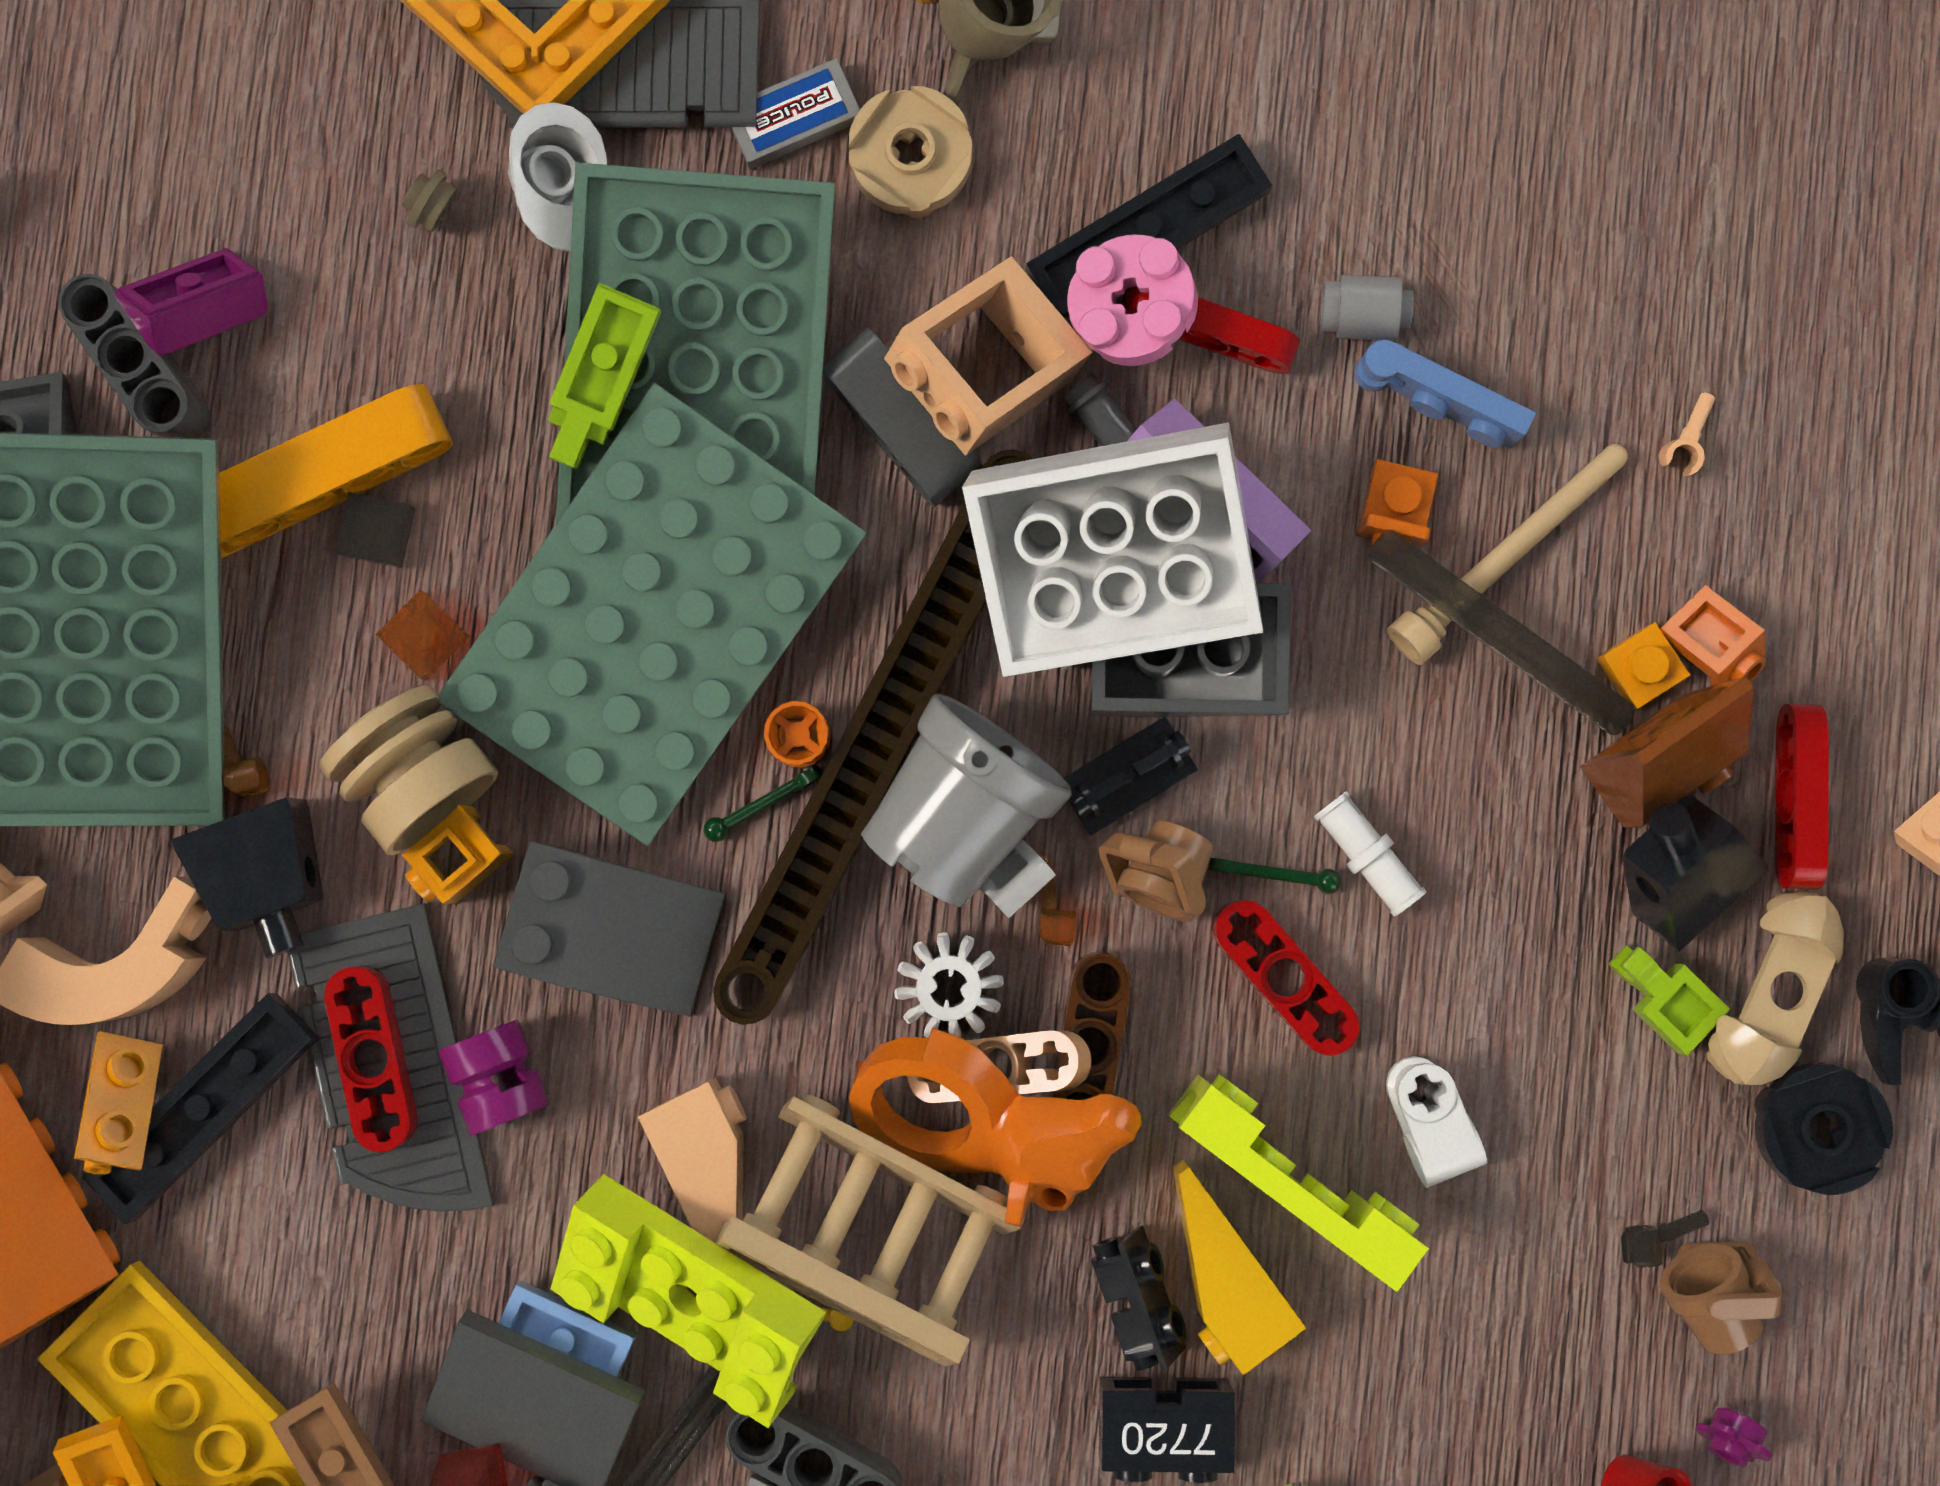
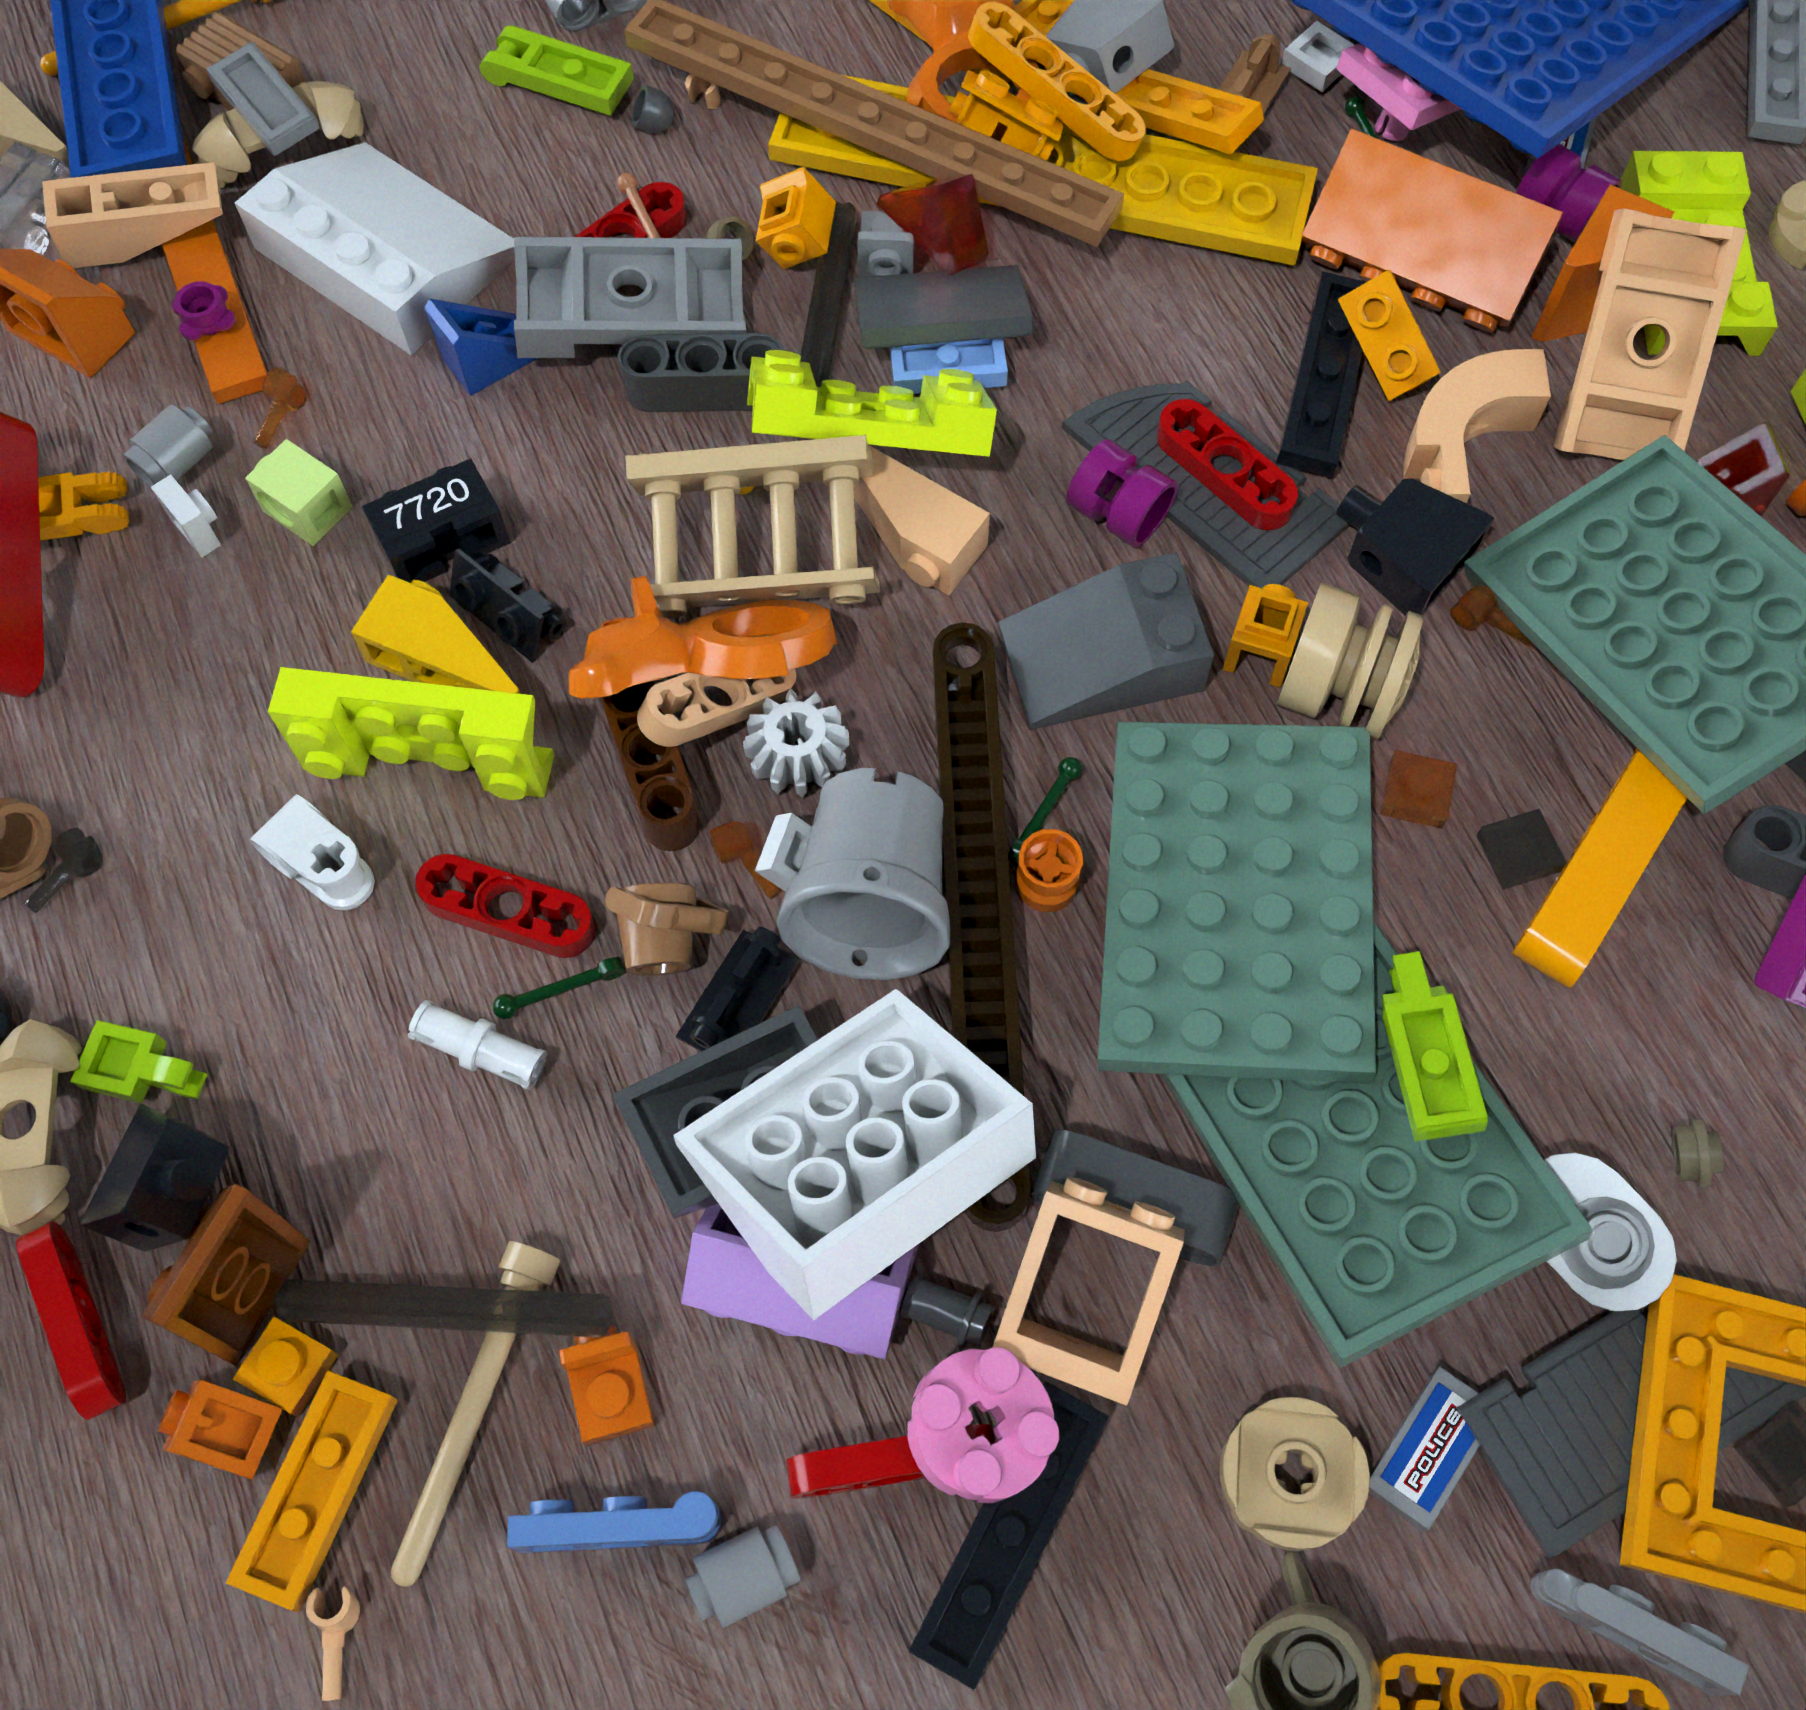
camera: 150 degrees right, 20 degrees down
none -> light orange plate [226,1370,398,1612]

